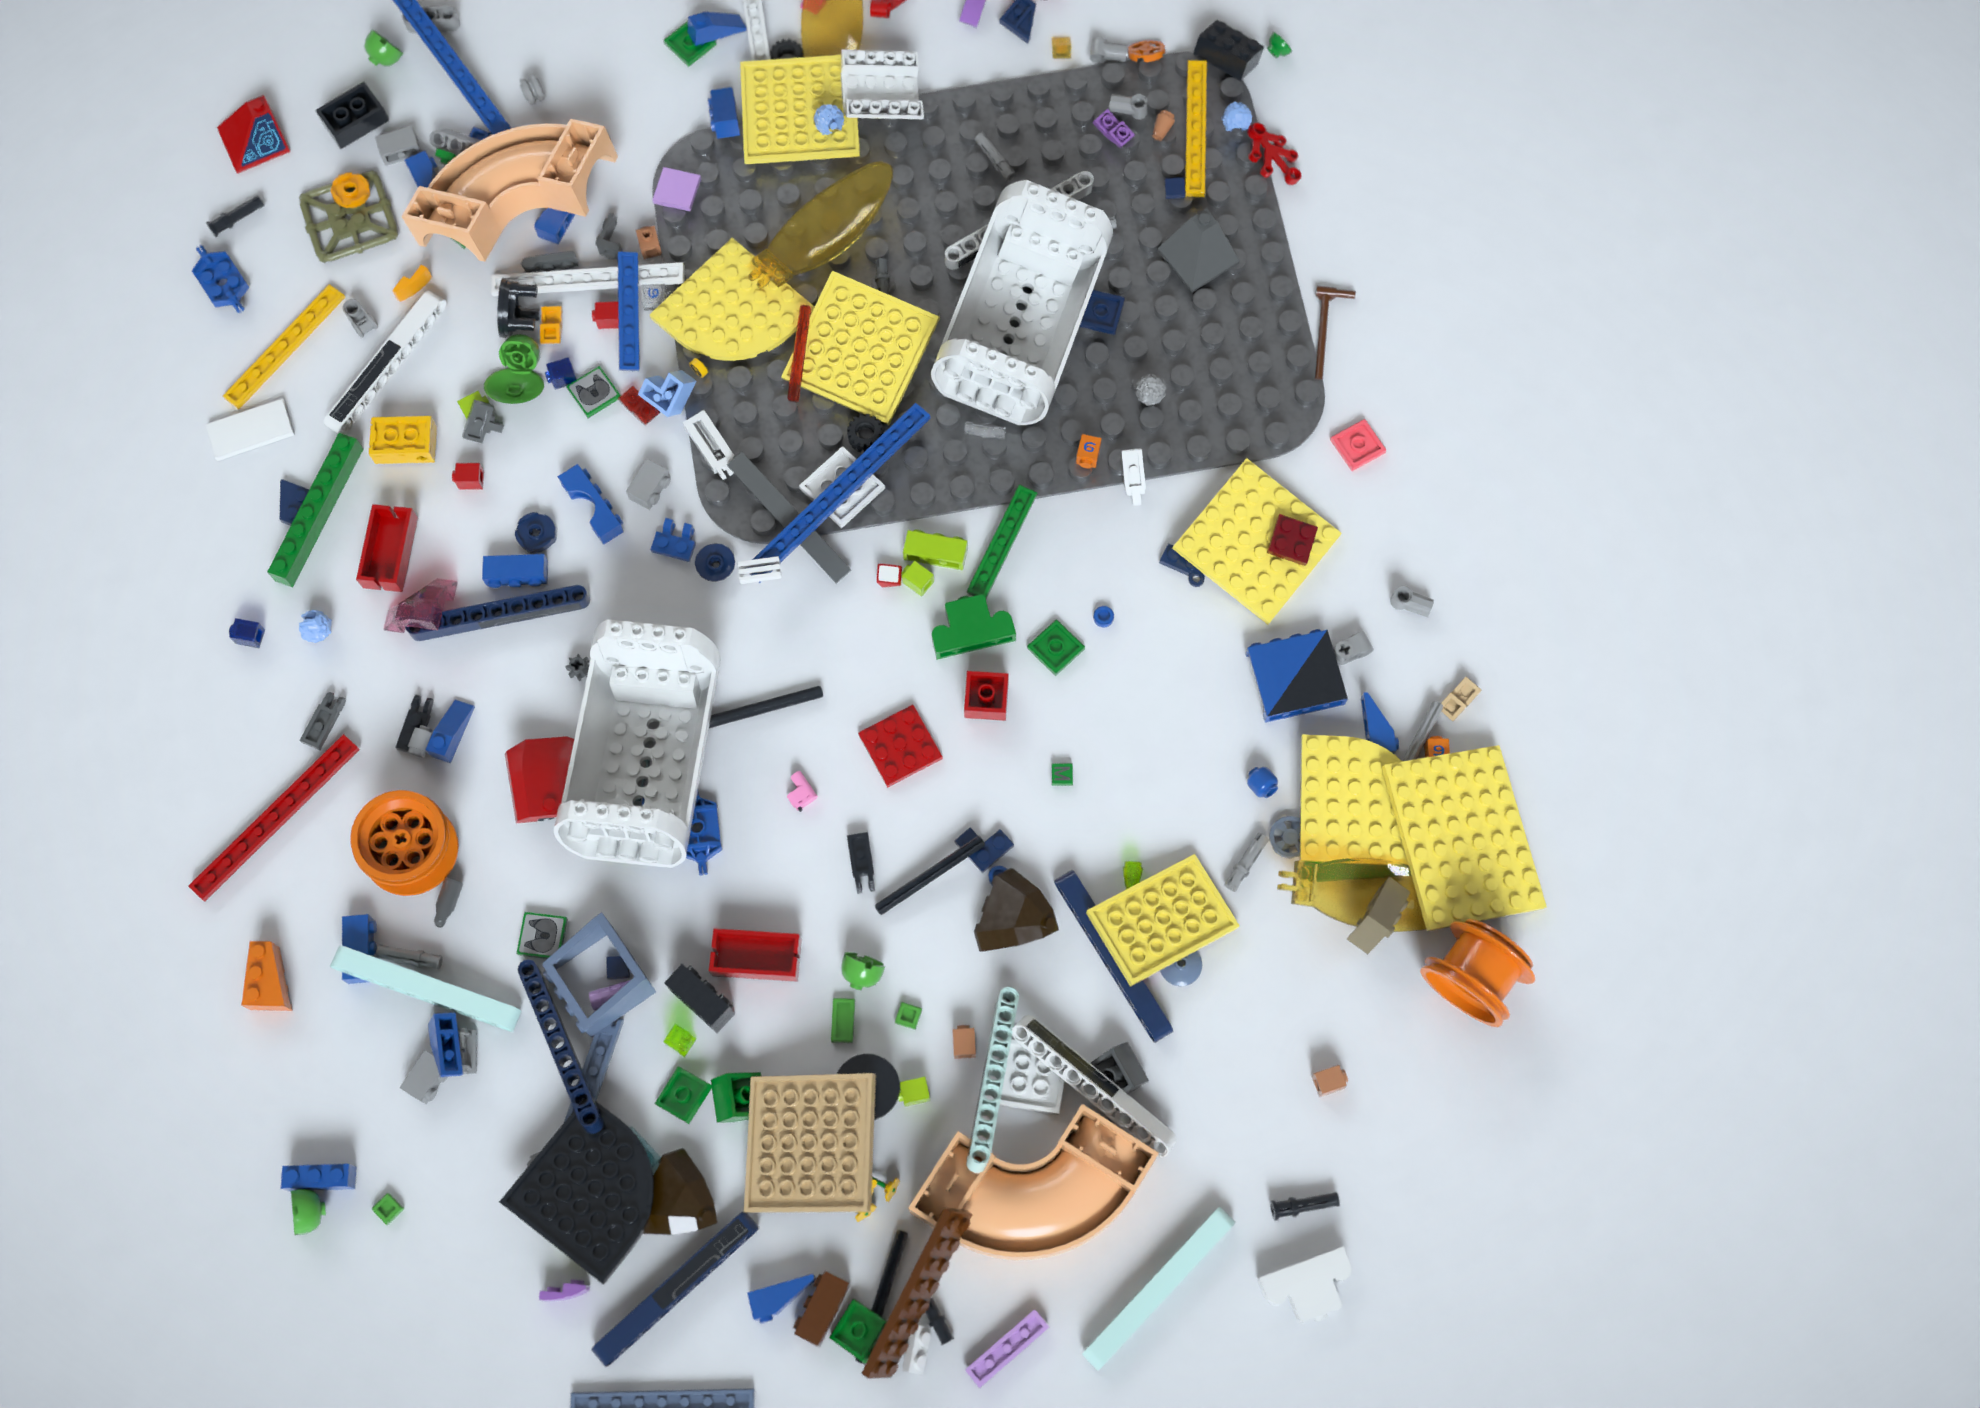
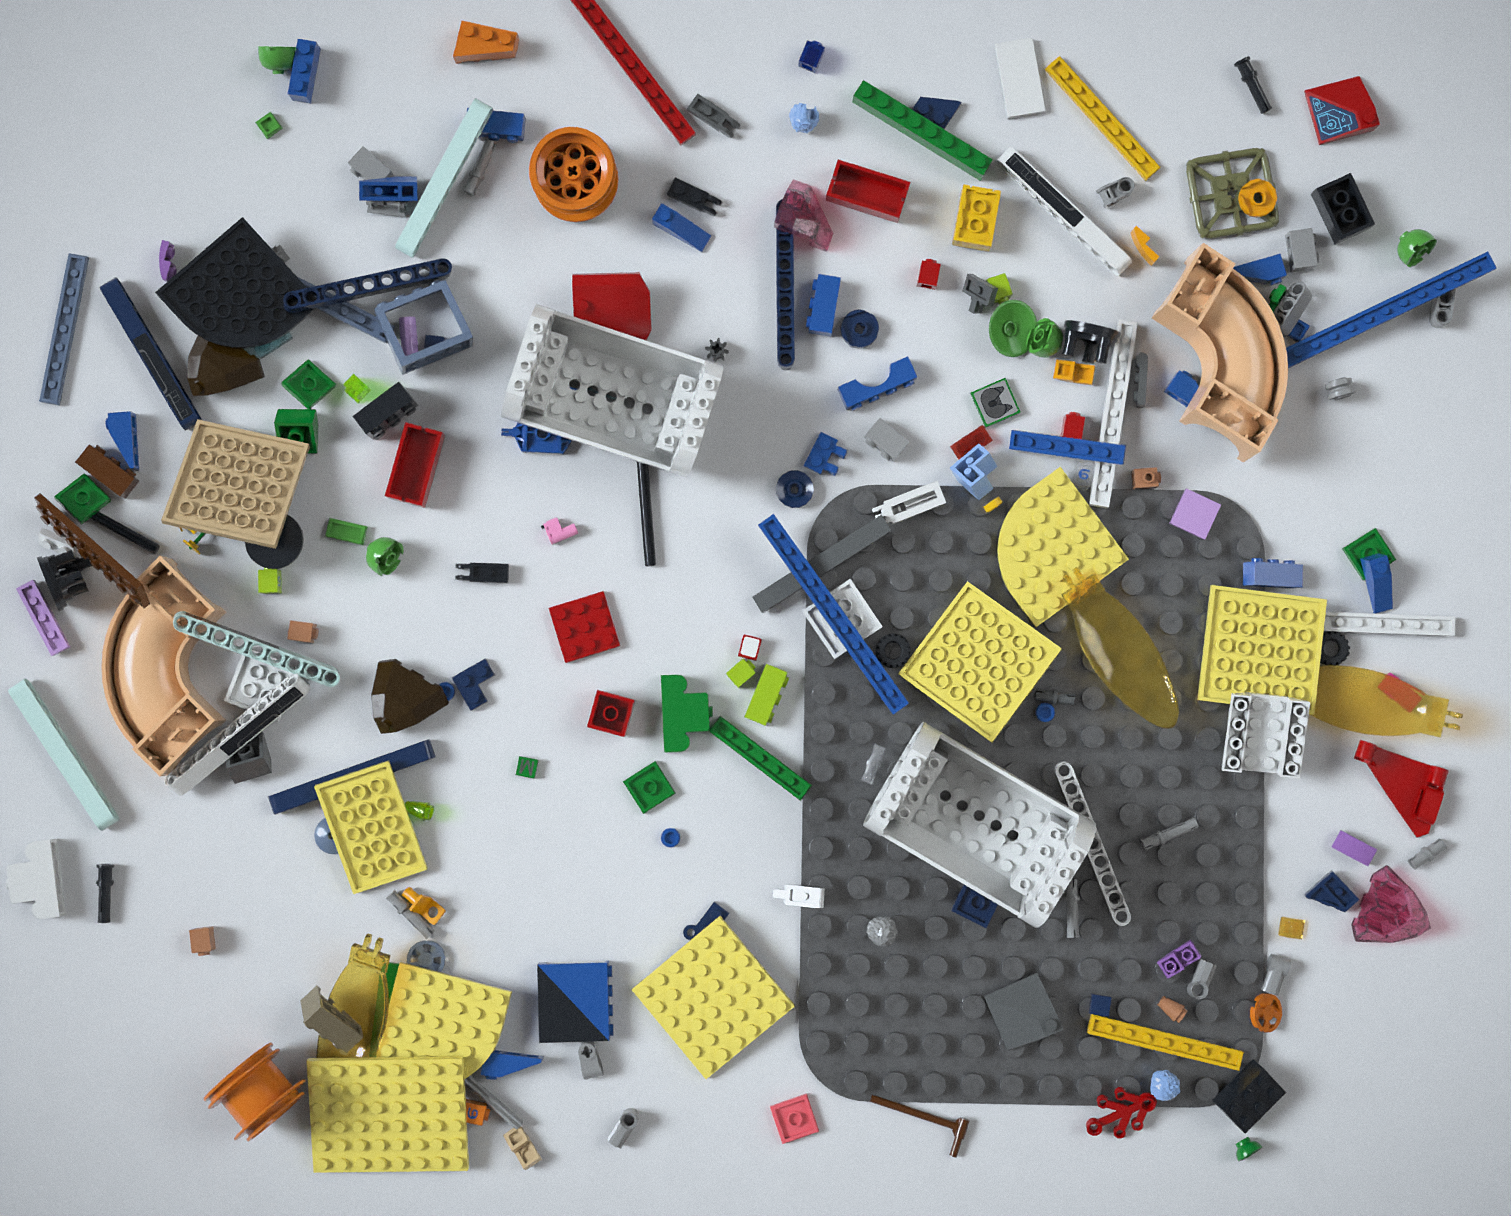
camera: 100 degrees right, 15 degrees up
blue plate [192,245,249,313] -> none
light grey brick [408,725,432,758] -> none
dark grey piece [434,878,463,928] -> none
tile [516,912,568,959] -> none
clear blue brick [545,357,577,390] -> none
dark grey bracket [595,213,623,260] -> none
white tile [737,556,782,584] -> none
clear red axle [787,305,811,402] -> none
light blue piece [814,104,844,135] -> none
black axle [875,836,985,915] -> none
bright green tile [895,1002,922,1030] -> none
orange brick [1076,434,1102,468] -> none
blue head [1247,767,1278,798] -> none
dark red plate [1267,514,1318,566] -> none
none -> black piece [37,549,89,611]
none -> light orange bracket [402,887,446,925]
none -> blue tile [1035,703,1055,722]

